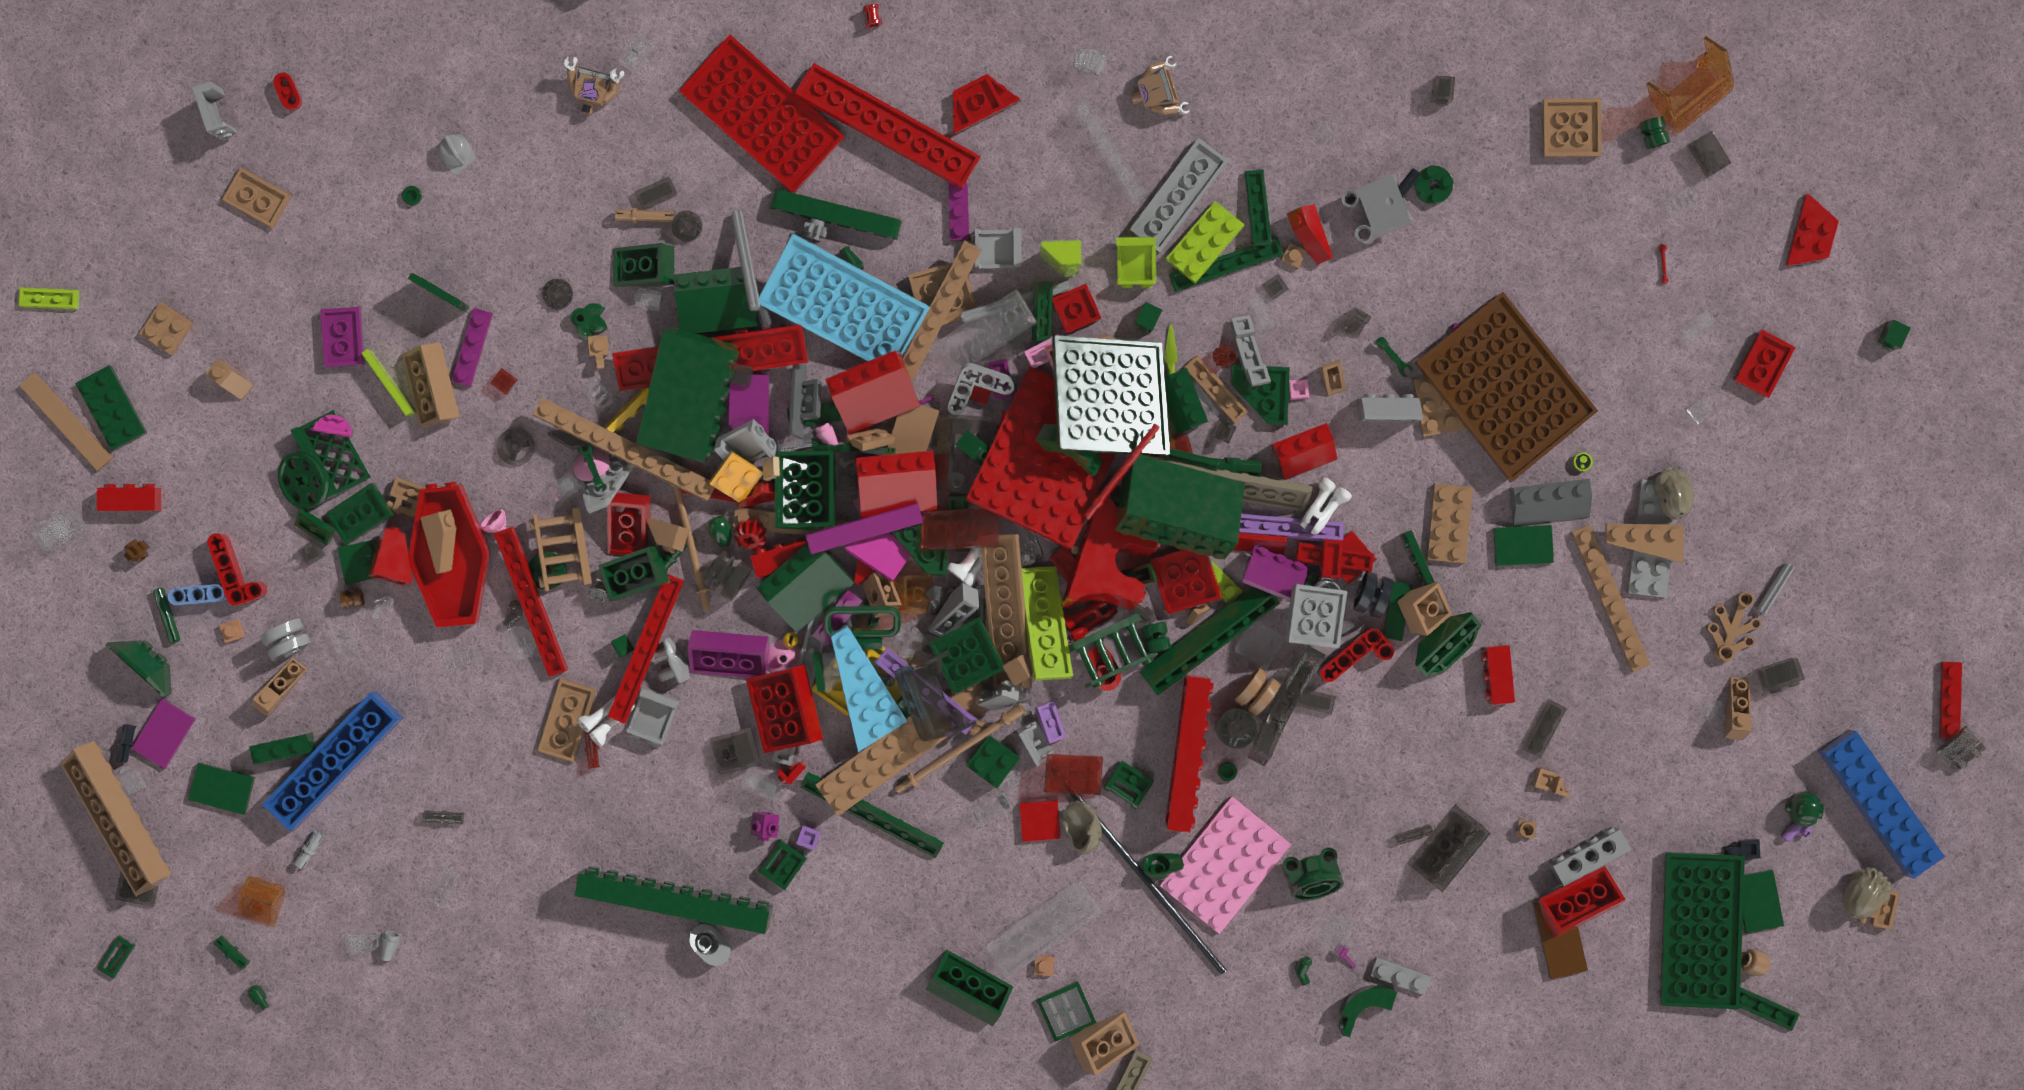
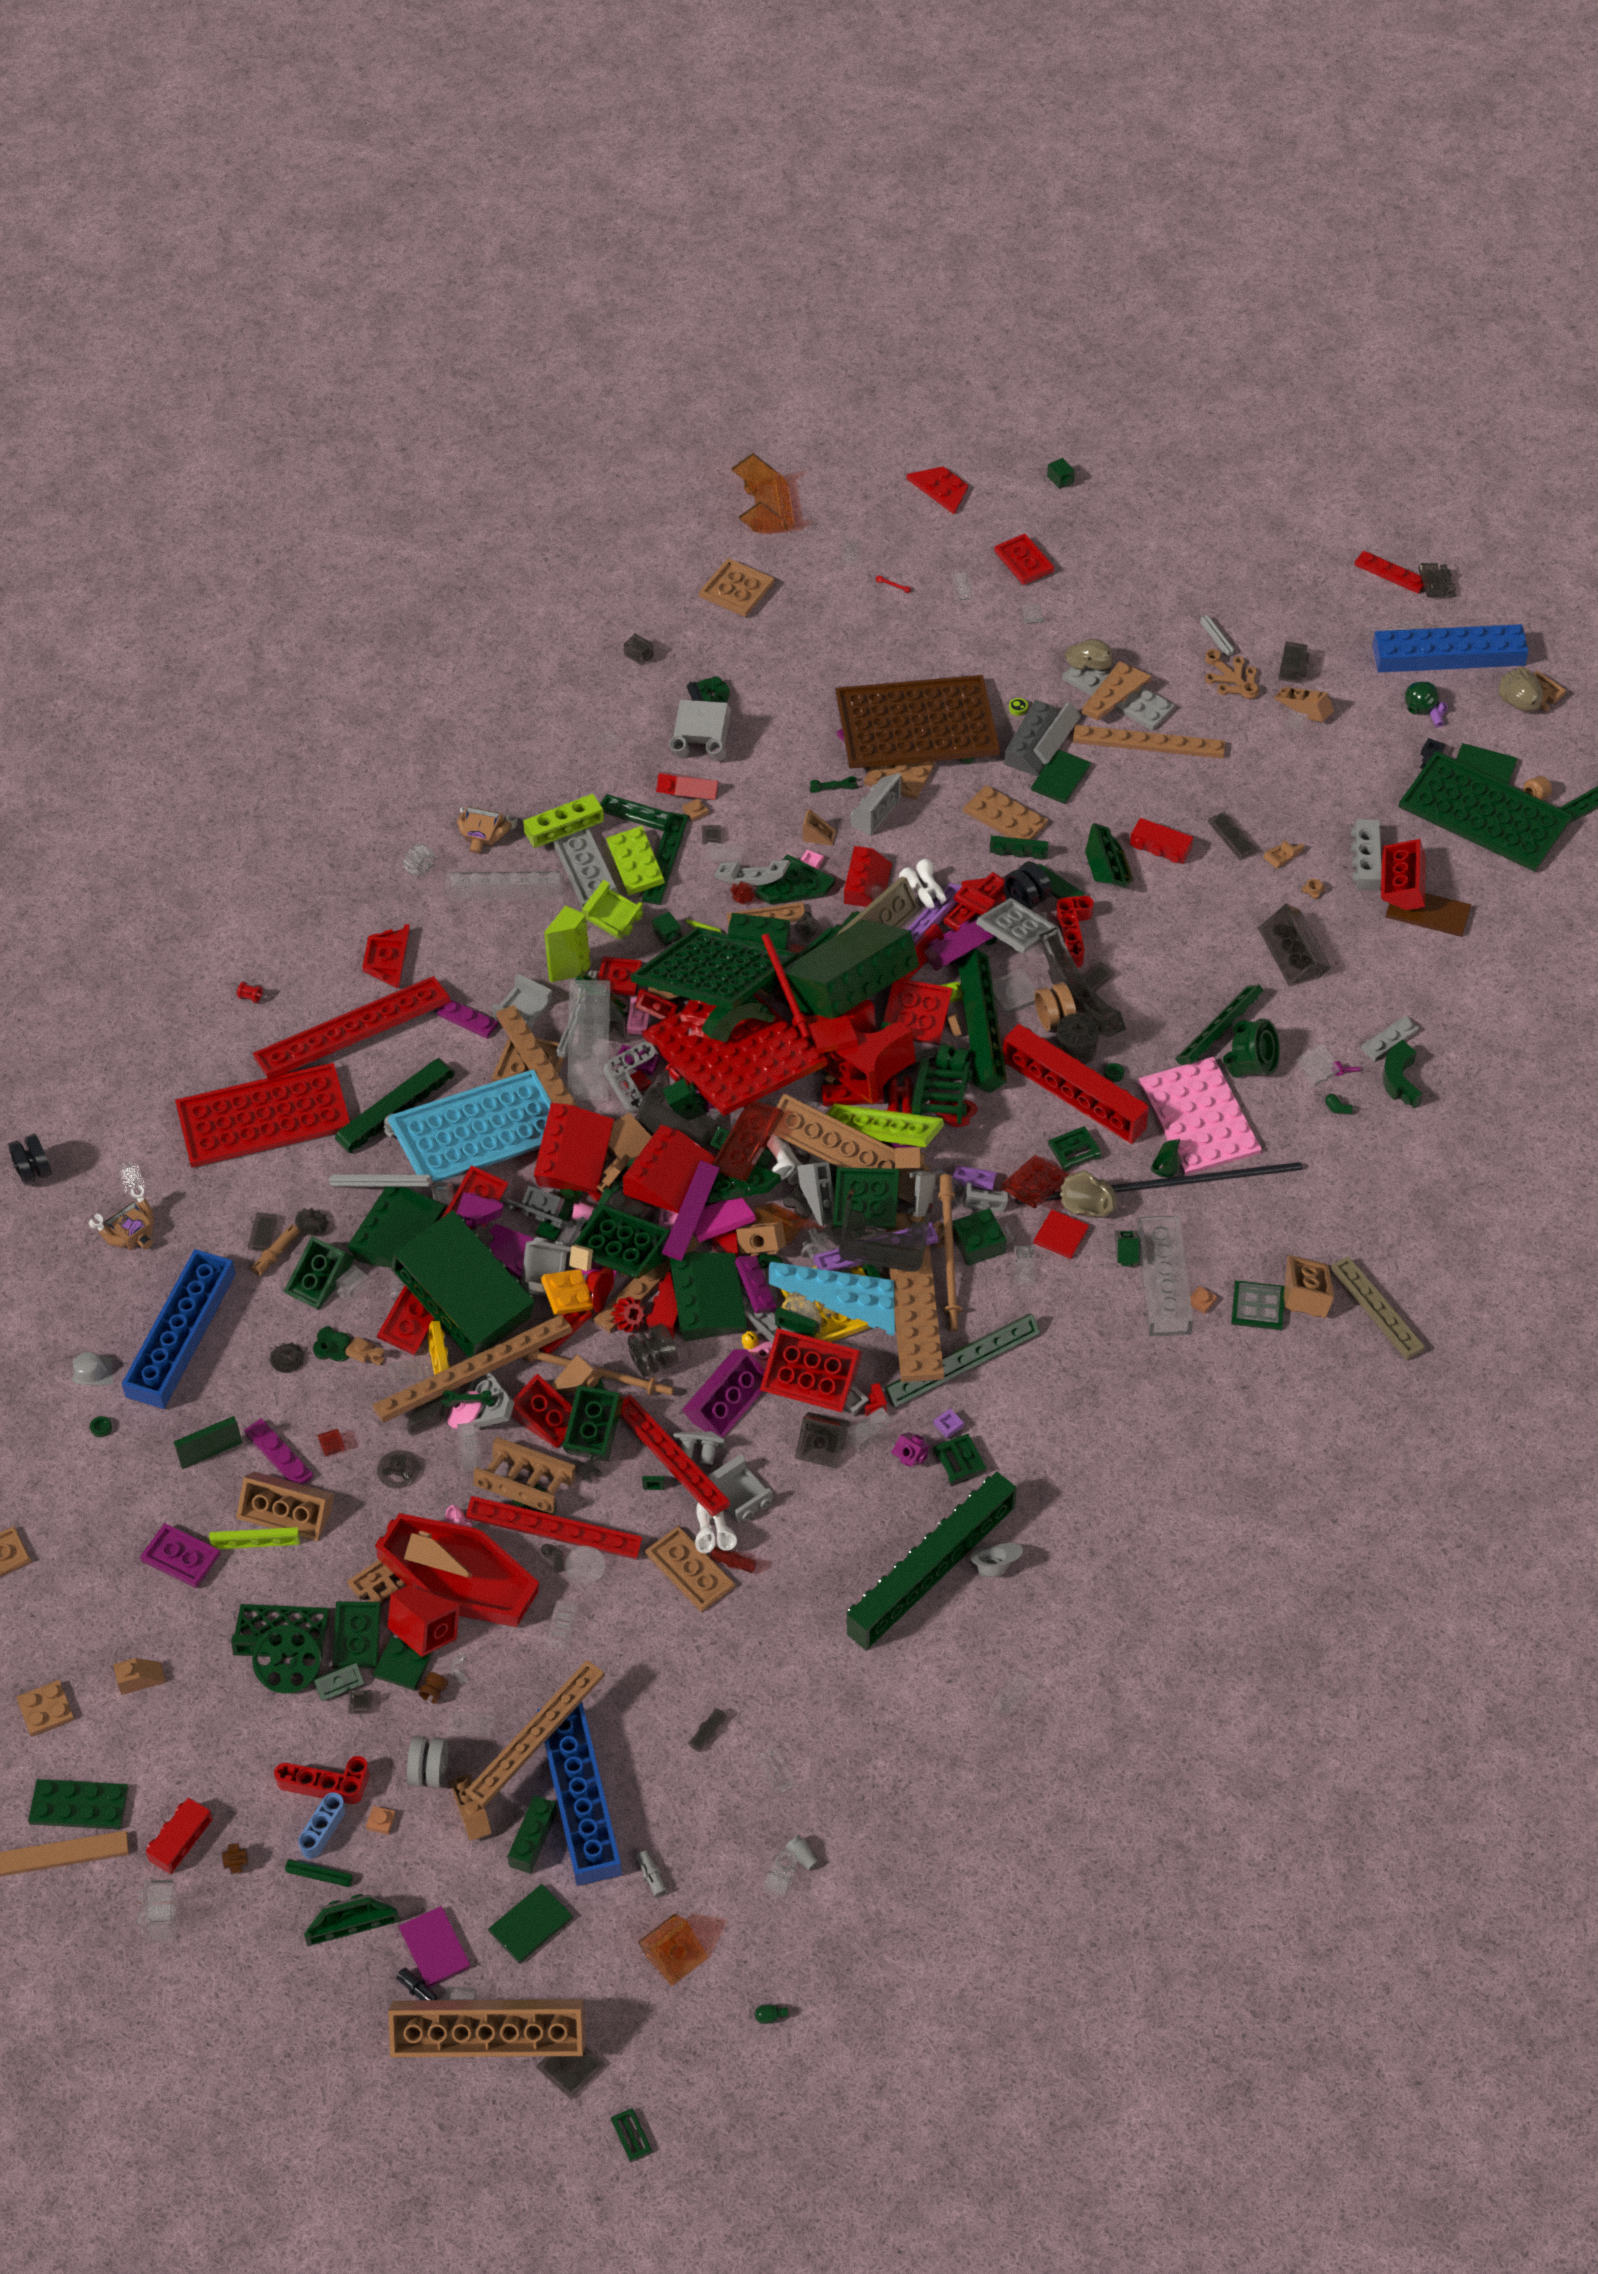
camera: 60 degrees left, 35 degrees down
dark green pin [213,935,250,970] -> none
dark pink tile [312,415,352,438] -> none
dark green animal [707,516,732,548] -> none
dark green bar [823,605,901,649] -> none
dark green slope [926,950,1014,1027] -> none
clear smoke panel [1341,307,1372,338] -> none
clear smoke axle [1395,825,1433,844] -> none
medium nougat slope [1398,582,1452,636] -> none
dark green wheel [1639,116,1671,149] -> none
clear smoke hinge [1687,131,1731,177] -> none
none -> blue brick [122,1249,236,1409]
none -> magenta slope [456,1192,504,1228]
none -> medium nougat plate [465,1660,605,1808]
none -> lime brick [523,794,604,849]
none -> red tile [808,1015,858,1054]
none -> light grey tile [1033,702,1081,764]
none -> dark green slope [1115,1231,1139,1266]
none -> dark green plate [1175,984,1263,1065]

